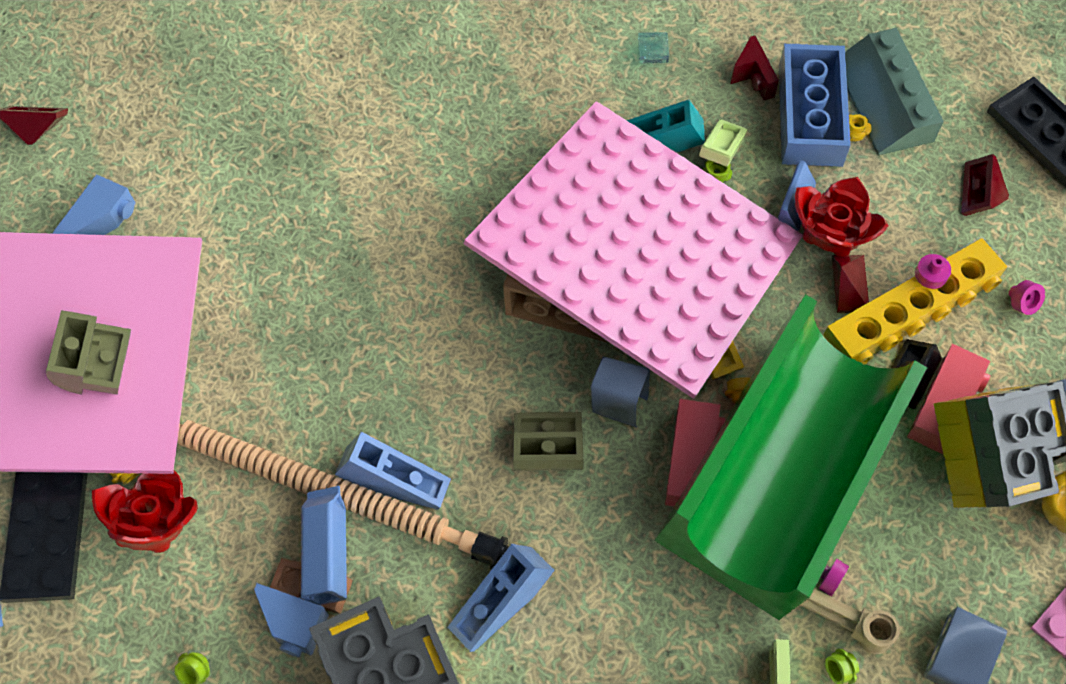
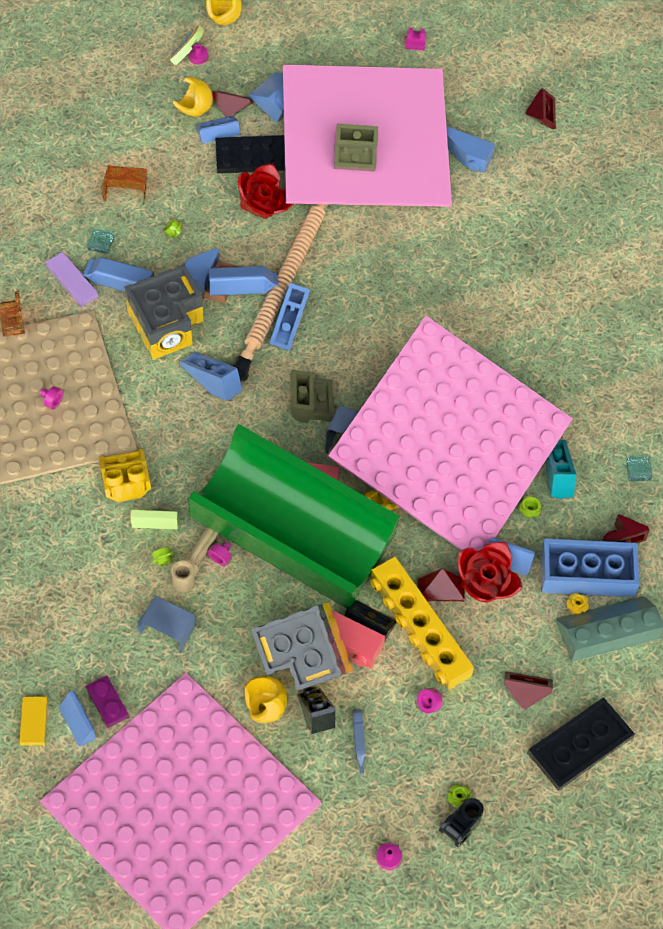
camera: 85 degrees right, 5 degrees down
yellowish green tile [699,119,748,167] -> none
dark pink tile [915,254,951,289] -> none

